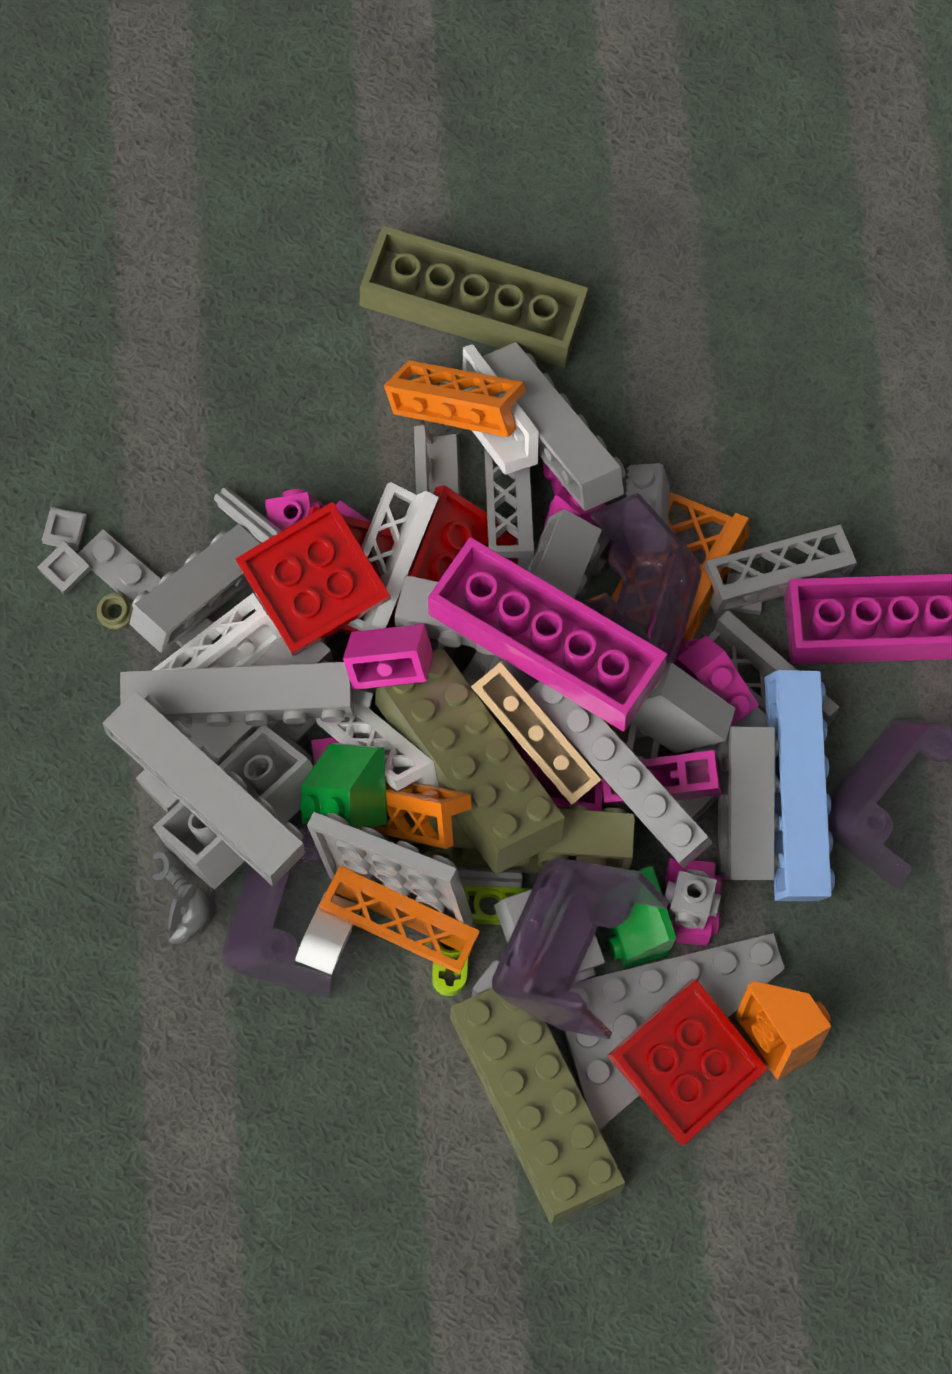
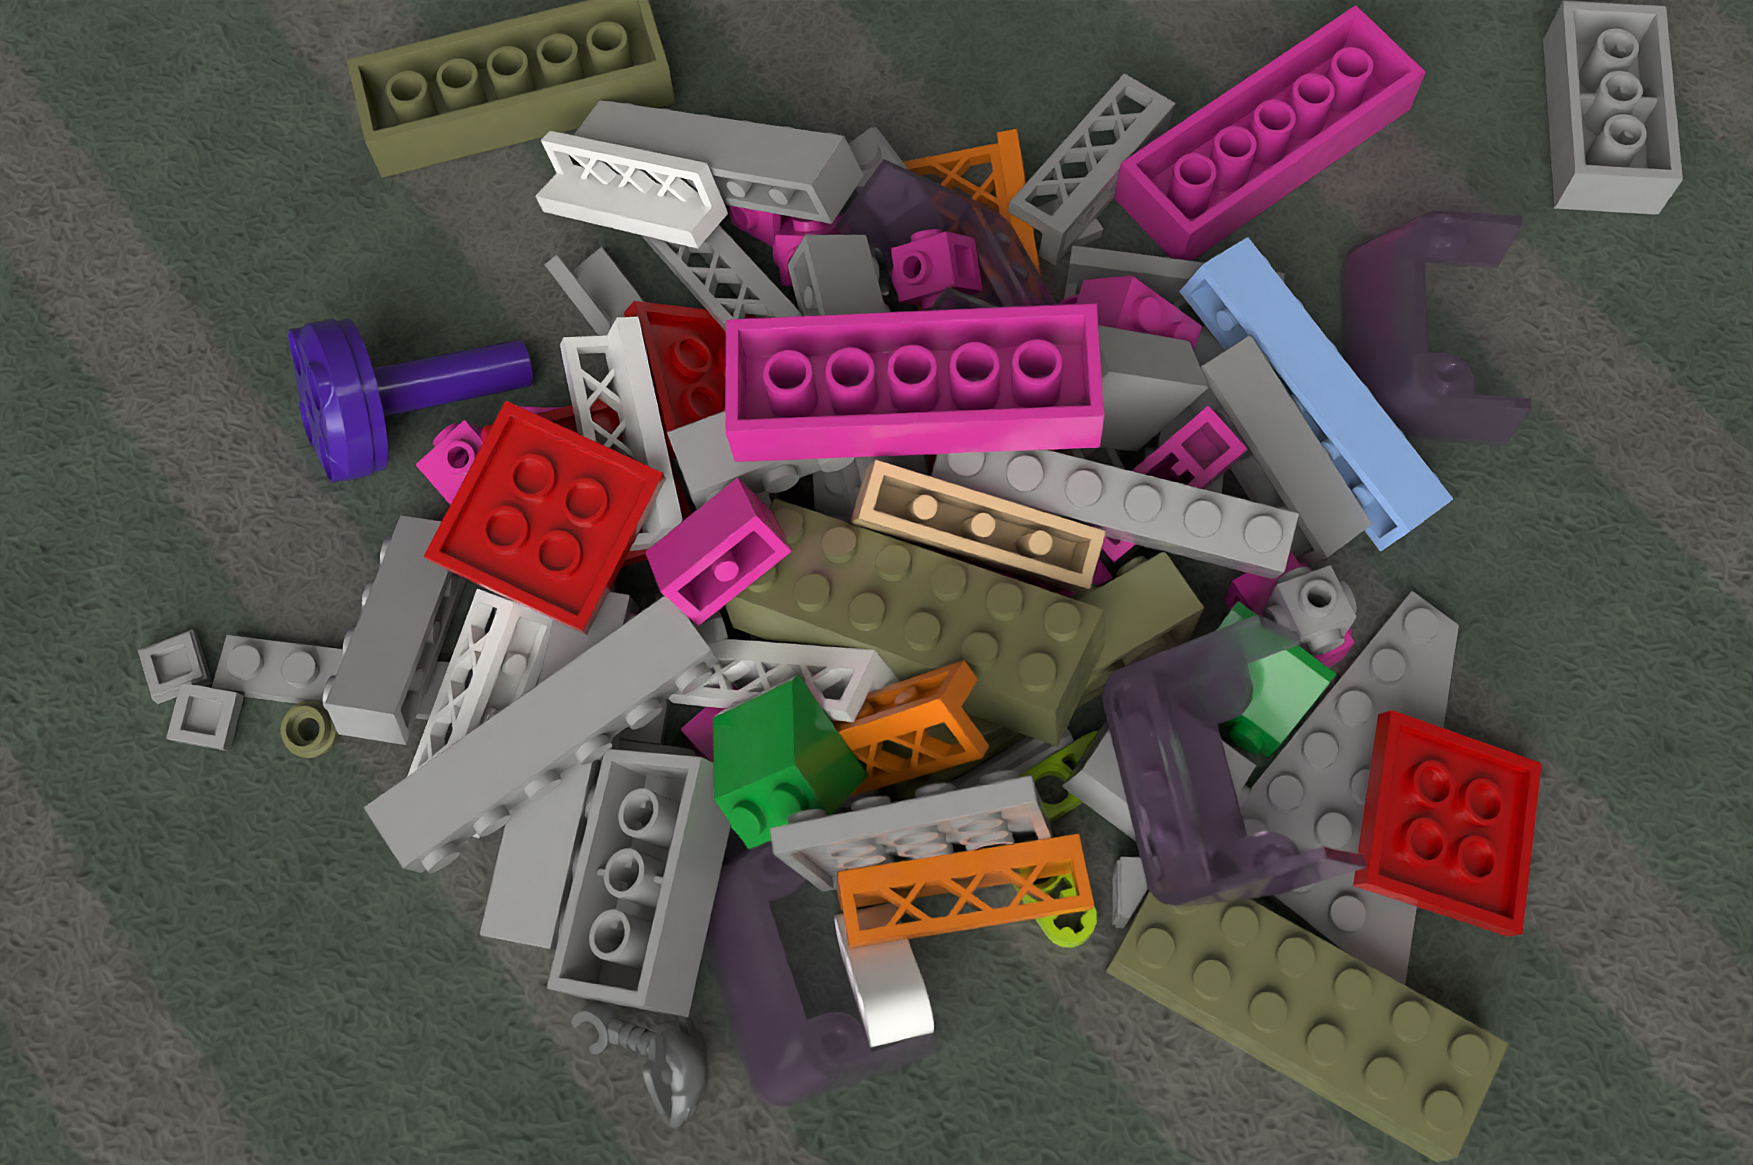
camera: 25 degrees left, 0 degrees up
light grey brick [103,691,305,886] -> none
light grey axle [214,487,281,543] -> none
orange fence [384,360,526,437] -> none
orange slope [735,981,831,1081] -> none
none -> dark purple piece [288,318,533,483]
none -> dark pink brick [891,229,983,311]

